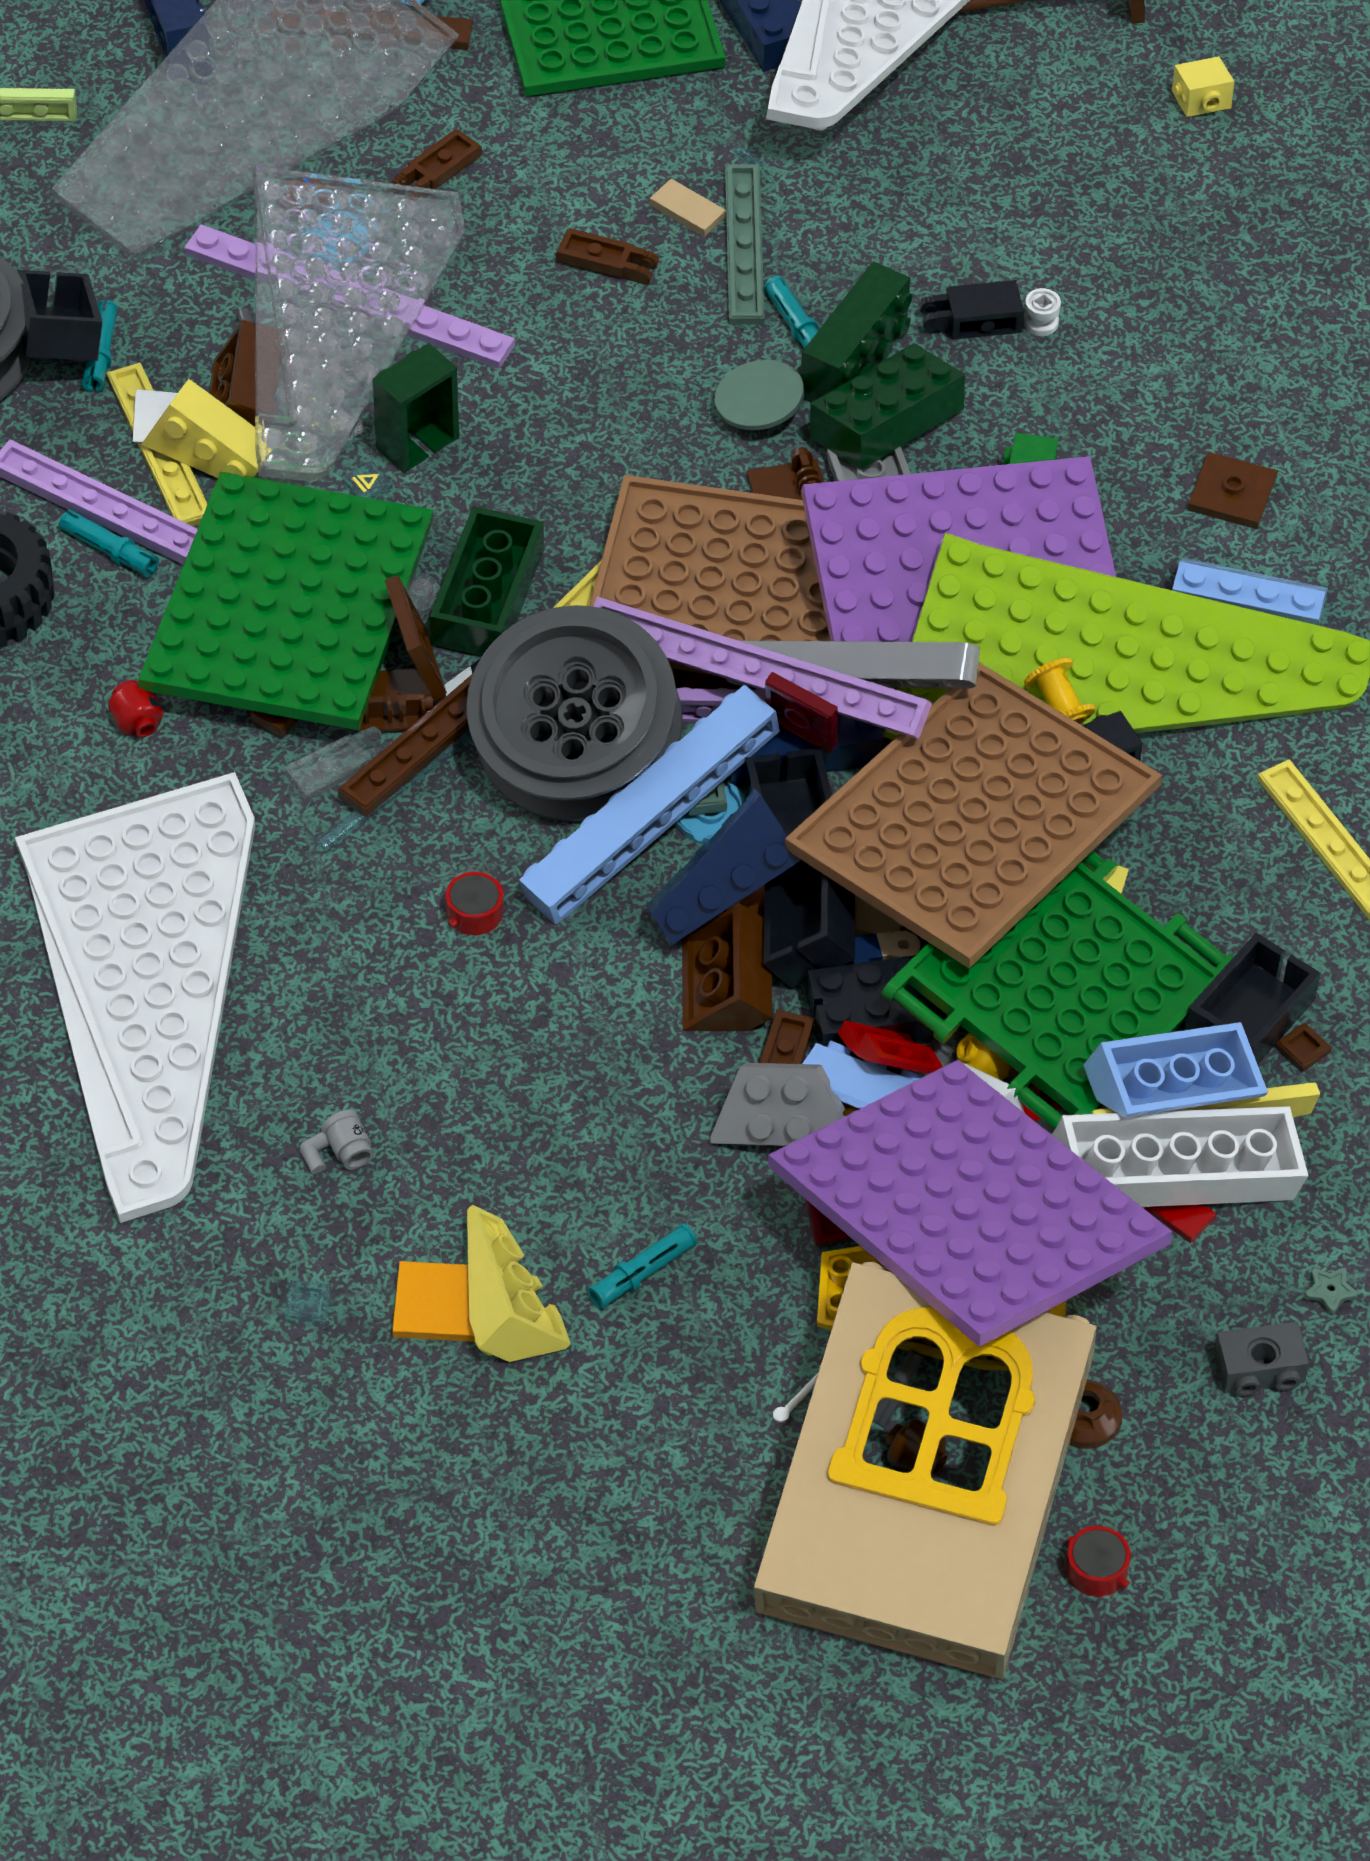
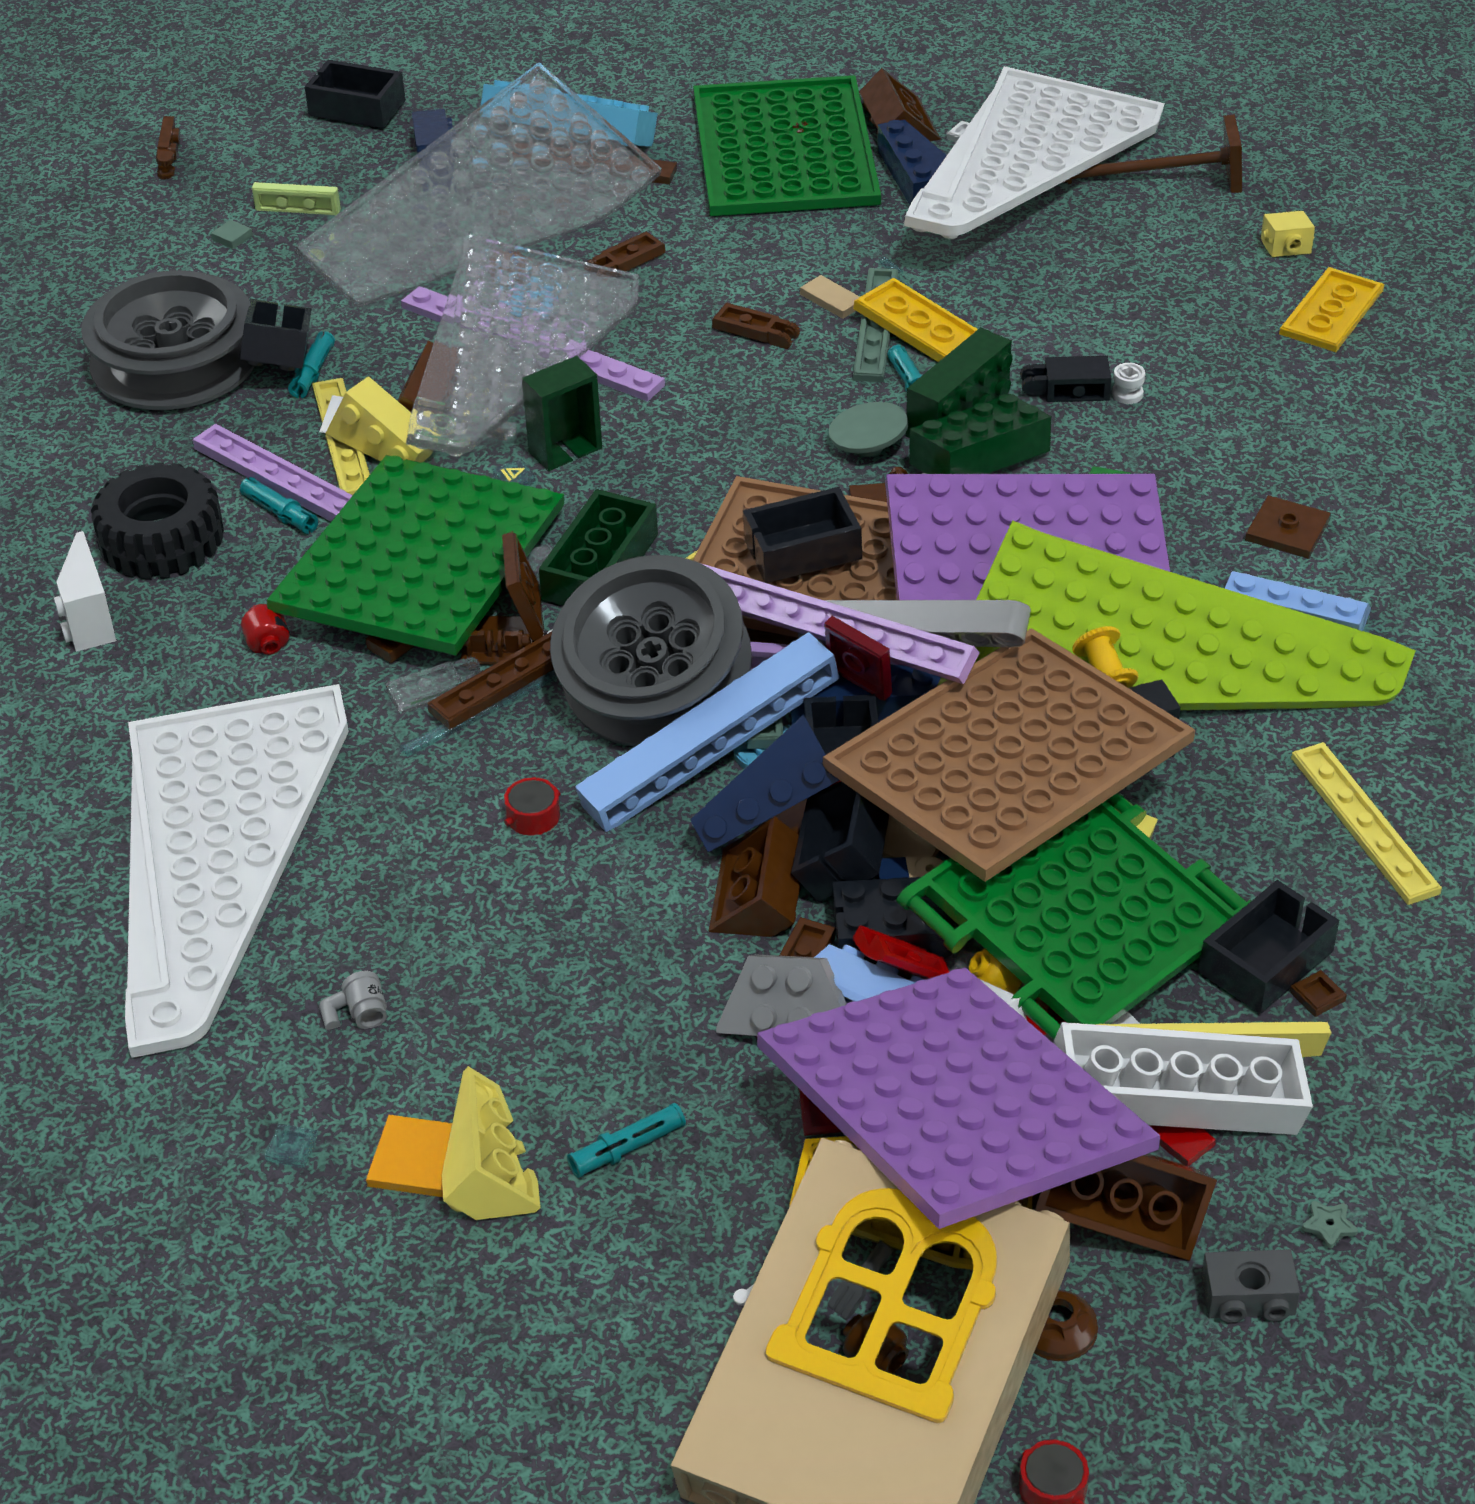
camera: 10 degrees right, 10 degrees down
light blue slope [1084,1022,1268,1118] -> none
none -> black piece [743,487,862,583]
none -> yellow tile [853,278,978,362]
none -> reddish brown slope [1032,1153,1217,1261]
none -> yellow tile [1279,267,1384,352]

